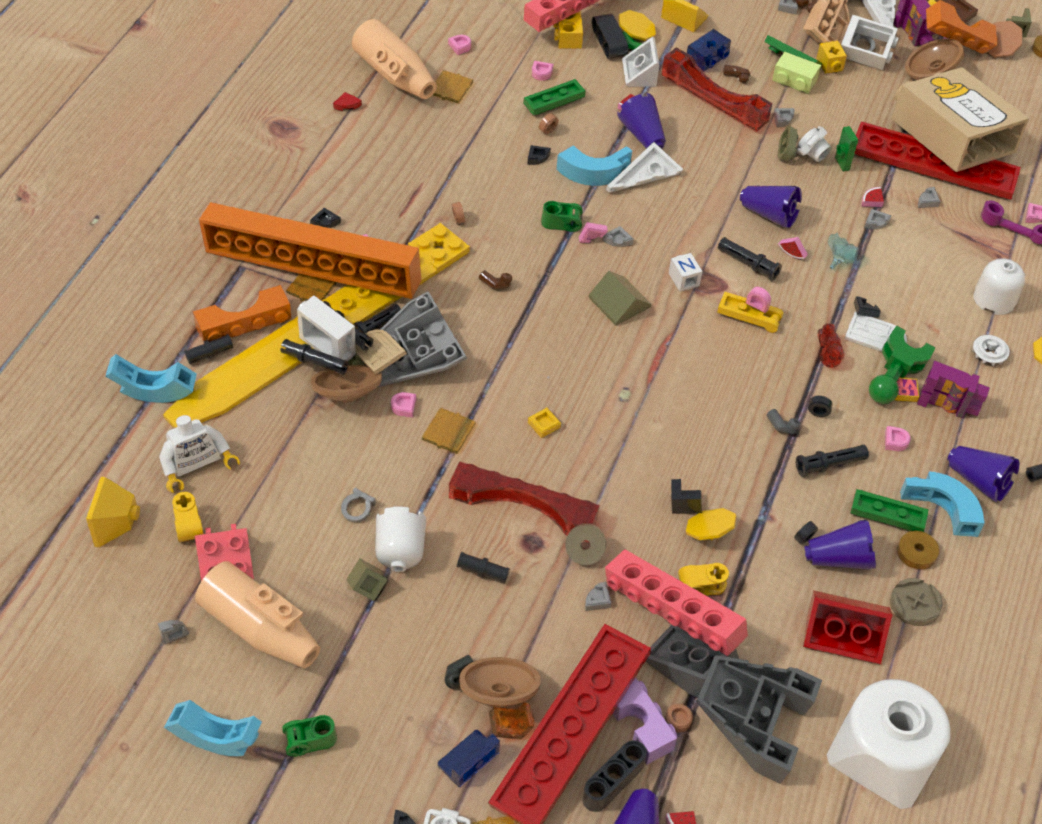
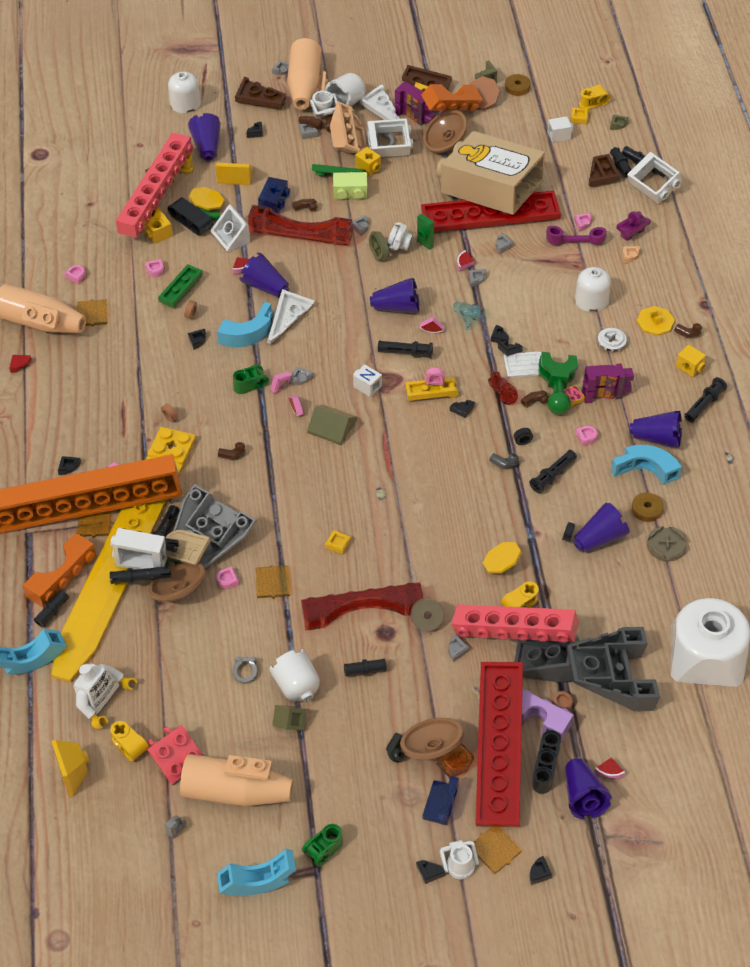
camera: 25 degrees left, 0 degrees up
black panel [671,479,702,514] -> none
red slope [803,590,893,664] -> none
green plate [850,489,929,532] -> none
none -> bright pink tile [288,395,304,416]
none -> black tile [450,400,475,418]
none -> black tile [491,325,509,344]
none -> reddish brown arm [521,390,549,407]

